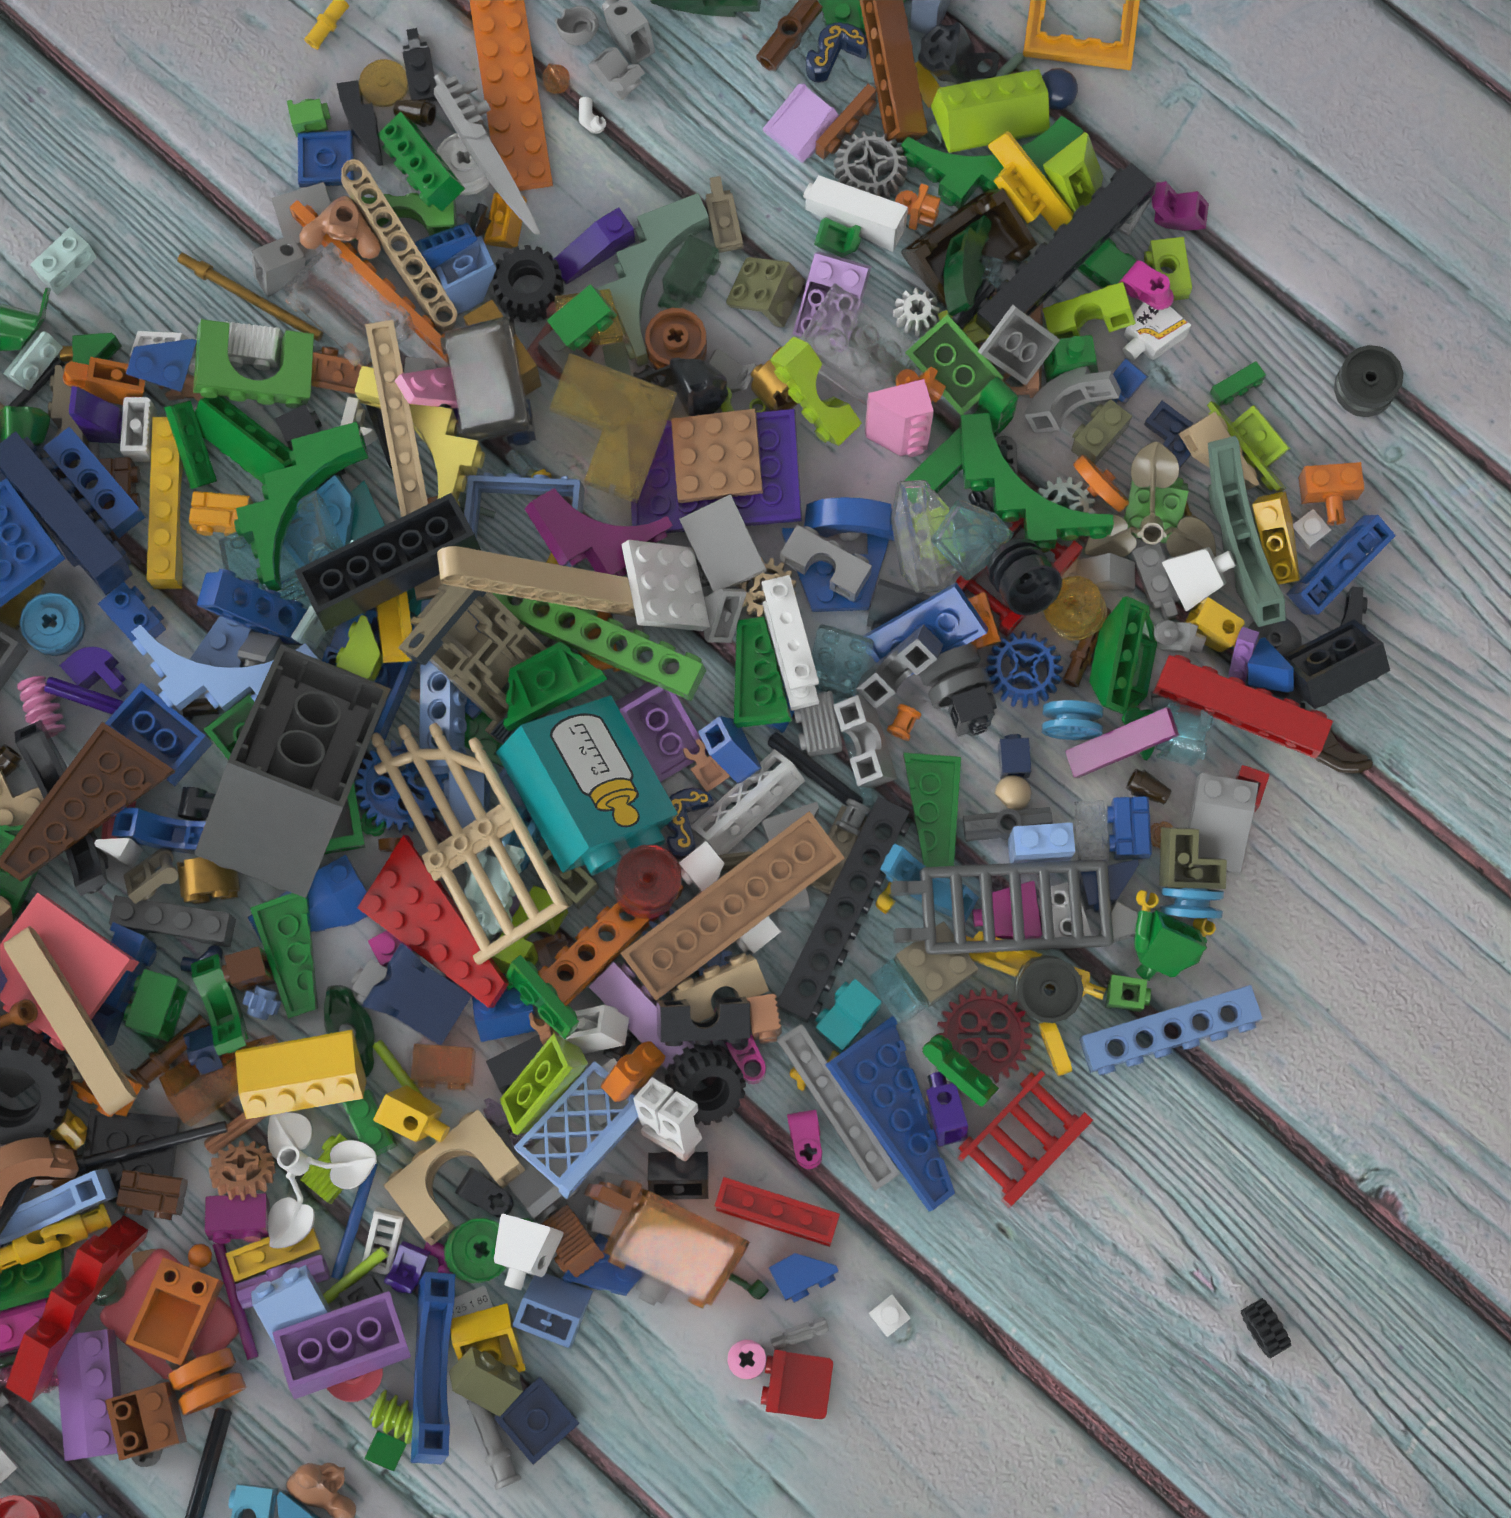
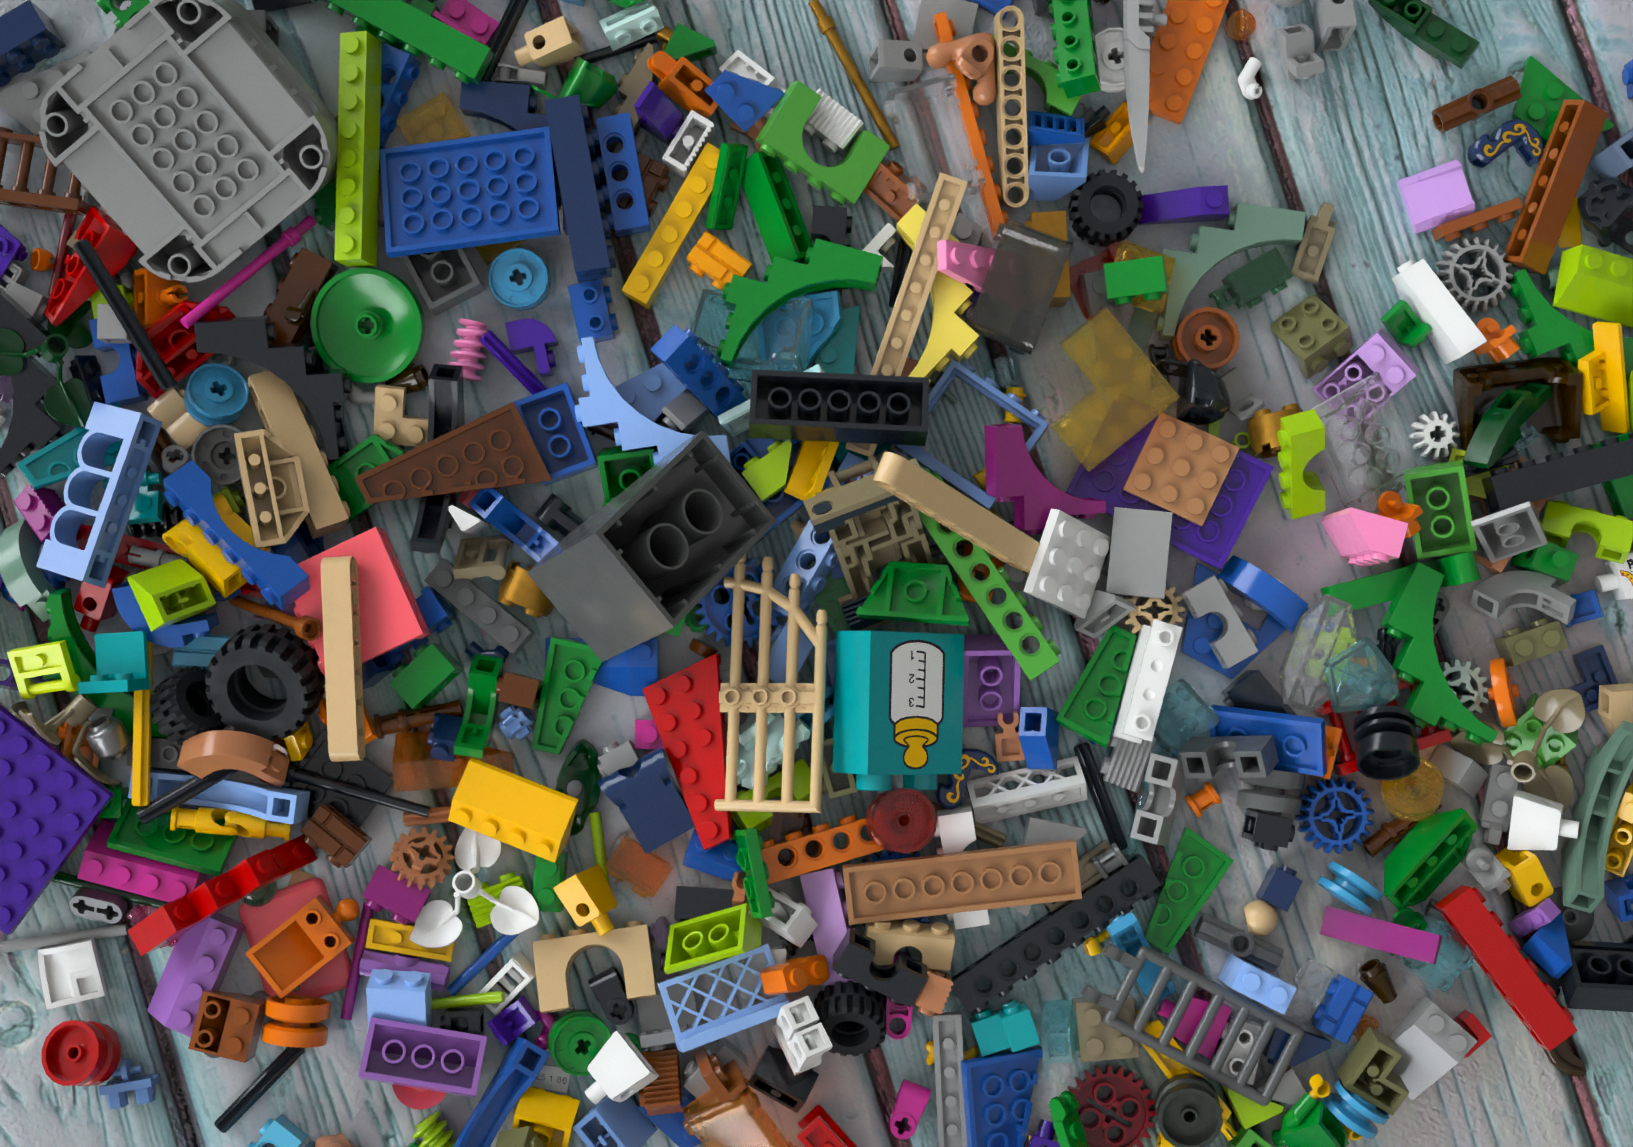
camera: 25 degrees right, 10 degrees up
none -> lime slope [1222,1085,1284,1130]

